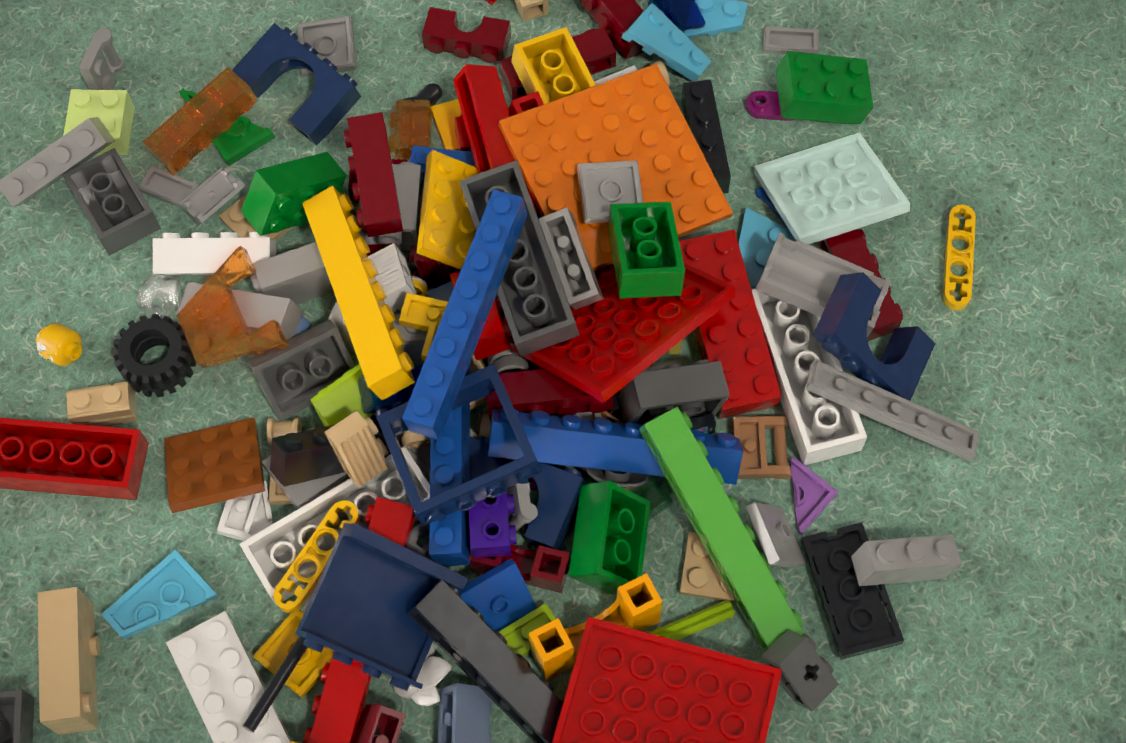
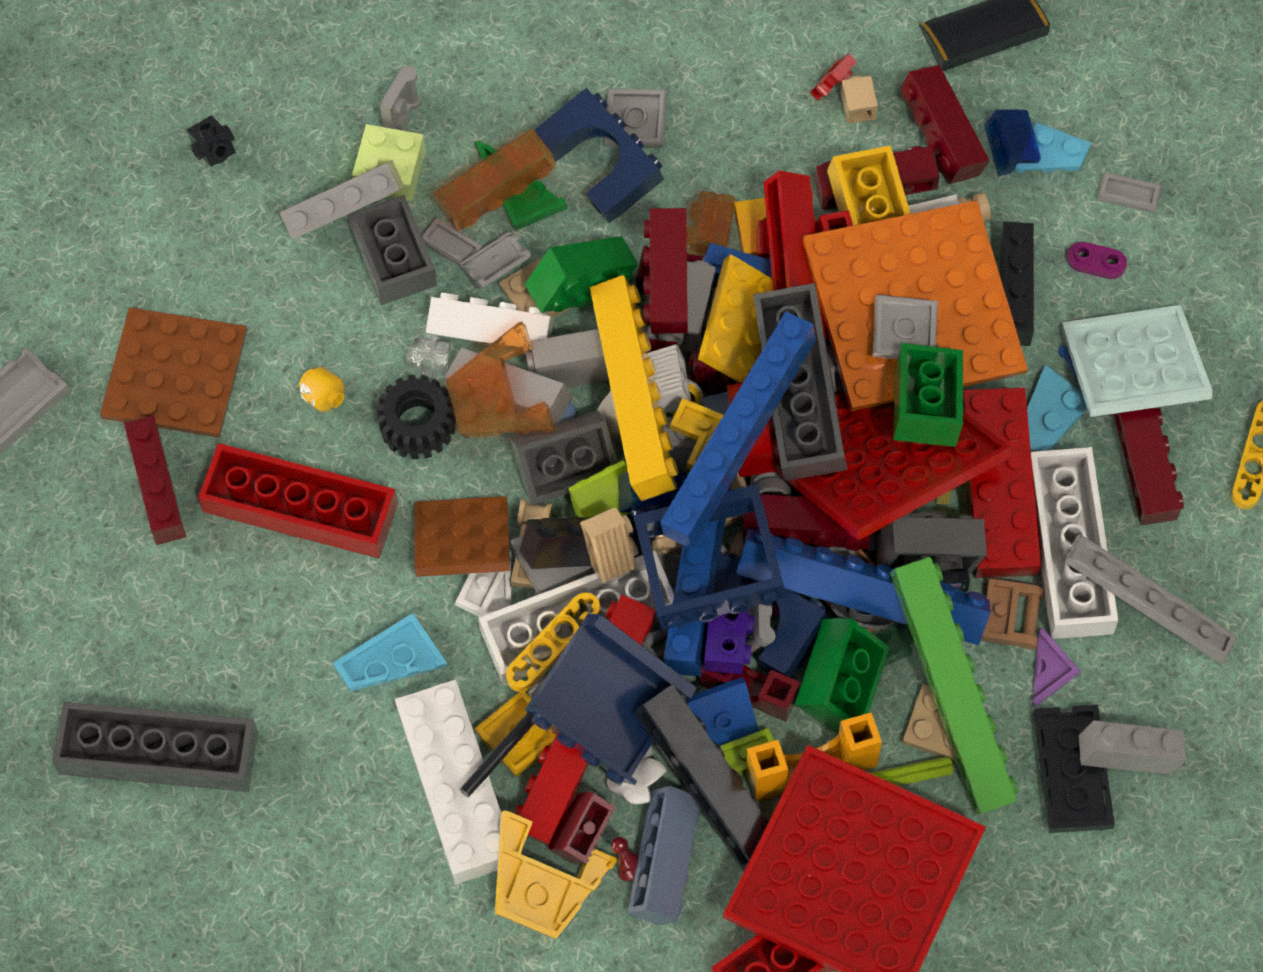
camera: 10 degrees right, 0 degrees up
tan brick [37,587,101,735] -> none
tan brick [66,381,138,426] -> none
black arm [403,83,442,112] -> none
dark red arch [422,7,511,63] -> none
light grey brick [539,208,604,310] -> none
medium azure wing [621,3,711,82] -> none
light grey plate [746,502,806,569] -> none
light grey gear [756,233,891,337] -> none
dark grey brick [761,629,839,711] -> none
green brick [775,51,873,125] -> none
dark blue arch [812,272,936,401] -> none

